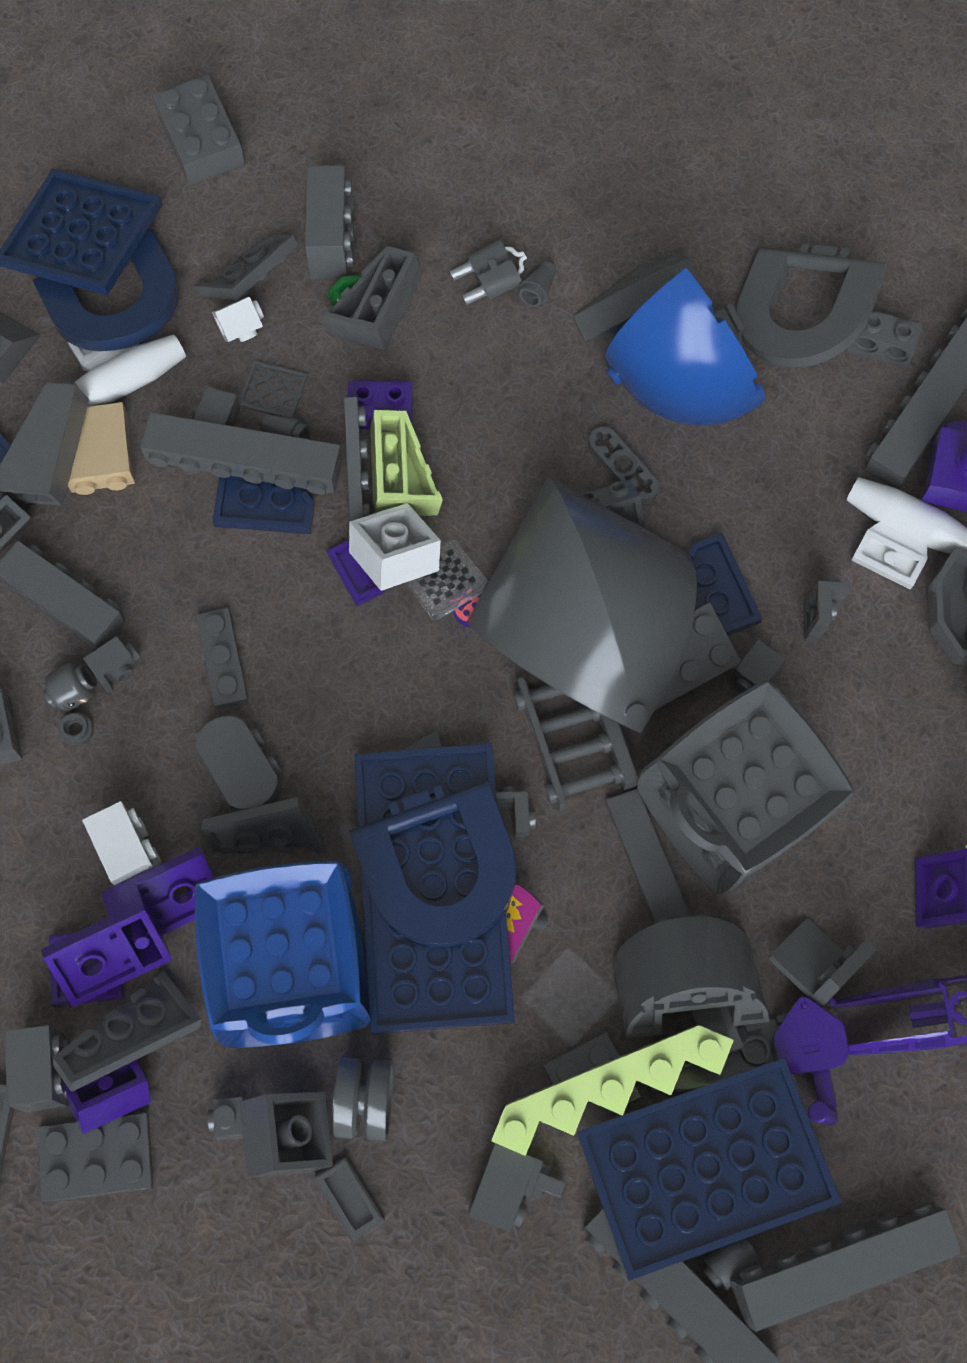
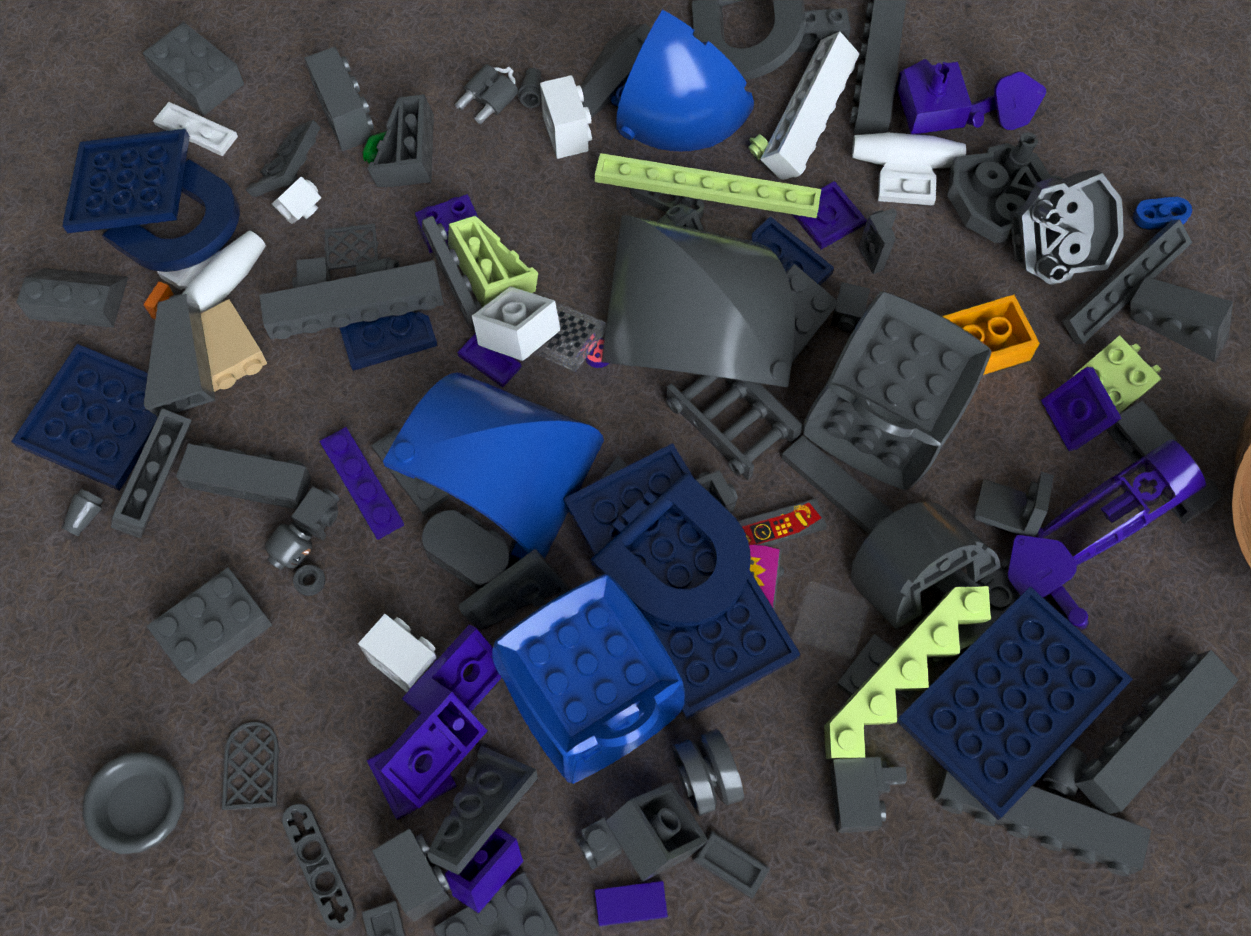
camera: 25 degrees left, 5 degrees down
none -> orange plate [143,281,174,319]
none -> white tile [153,102,238,156]
none -> dark purple plate [319,427,404,540]
none -> blue panel [383,372,604,560]
none -> white brick [540,75,592,159]
none -> yellowish green plate [595,153,821,218]
none -> dark purple tile [595,881,668,927]
none -> tile [738,499,827,546]
none -> yellowish green plate [748,134,768,160]
none -> white brick [760,32,860,180]
none -> dark purple tile [792,181,867,250]
none -> light orange brick [942,295,1040,375]

